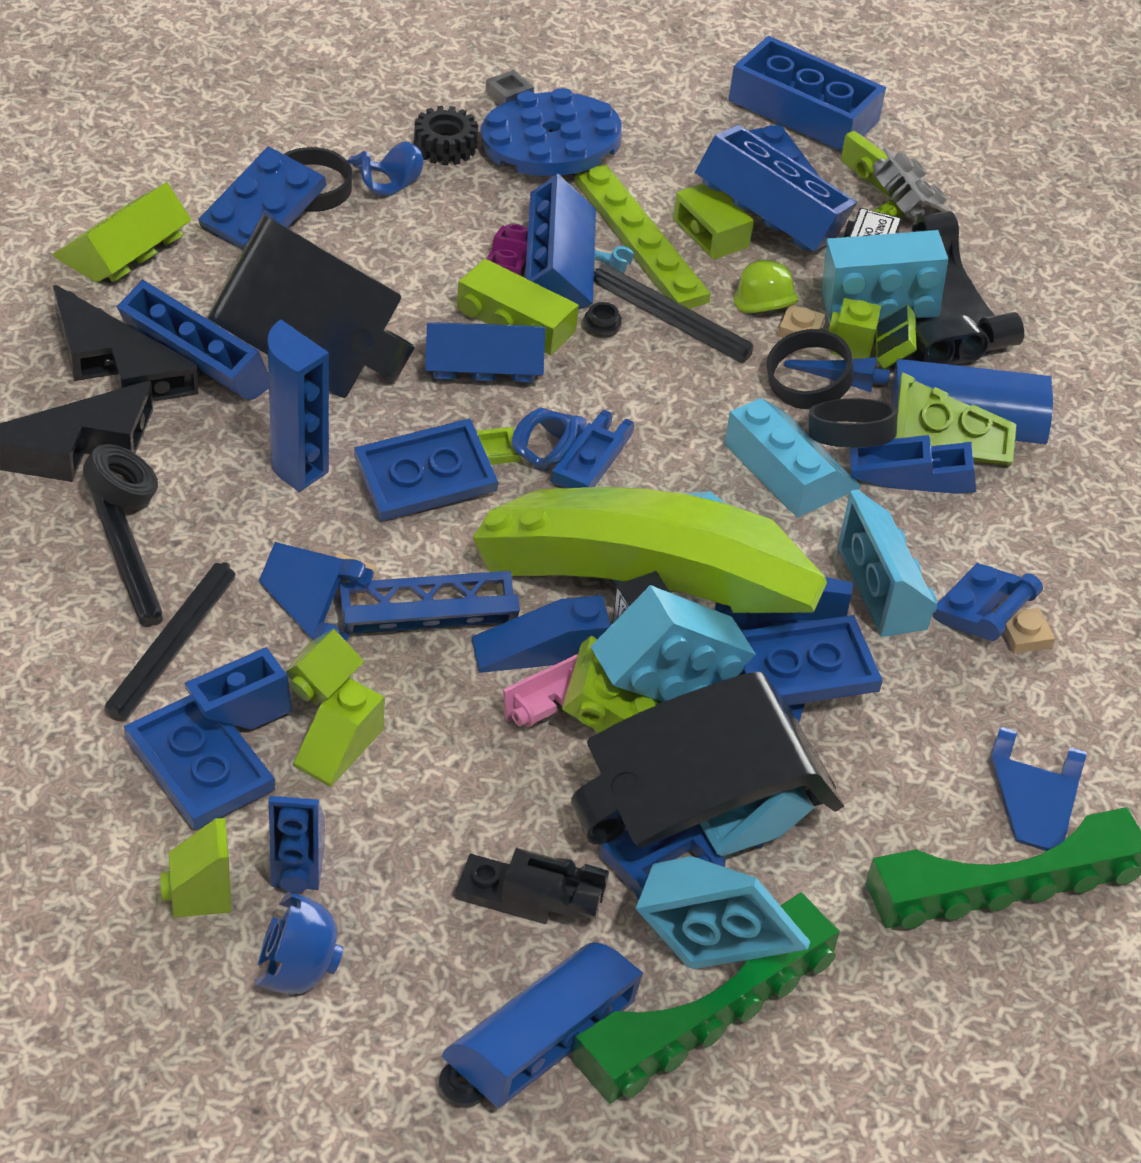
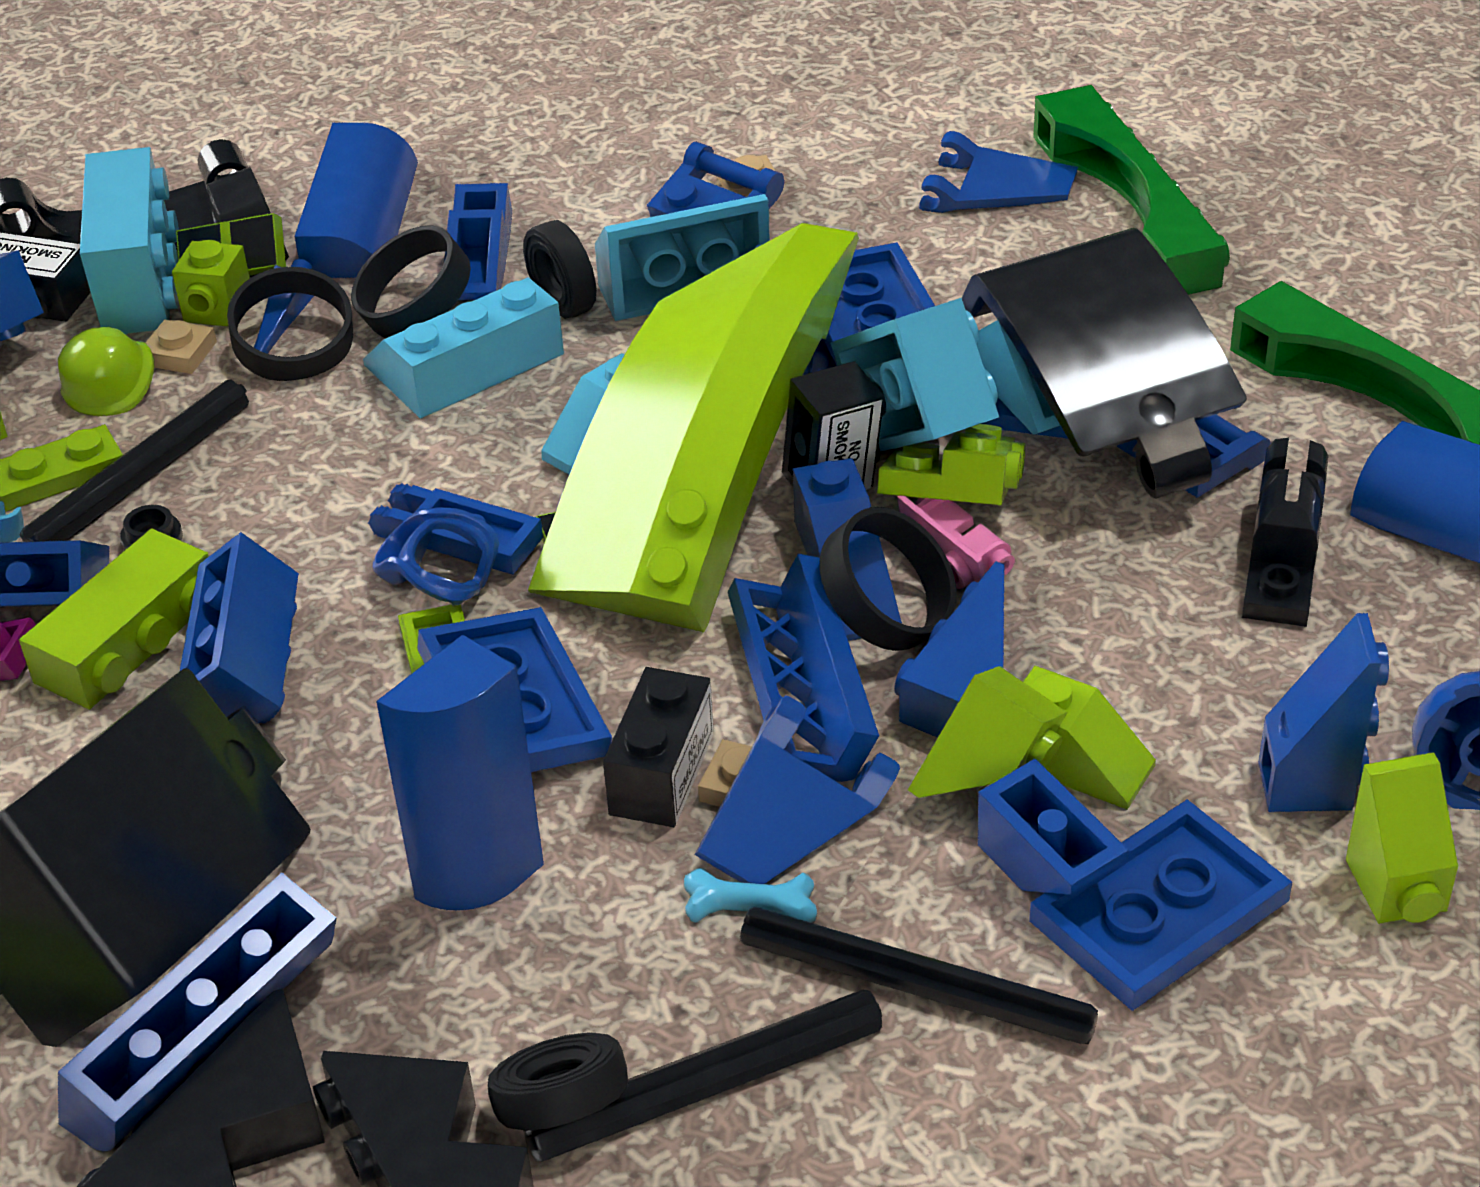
camera: 85 degrees left, 5 degrees down
medium azure slope [636,856,810,969] -> none
lime wing [894,372,1017,466] -> none
none -> black tyre [523,220,597,319]
none -> black brick [603,667,714,828]
none -> medium azure piece [684,868,817,923]
none -> black tyre [820,507,957,651]
none -> blue slope [894,561,1004,738]

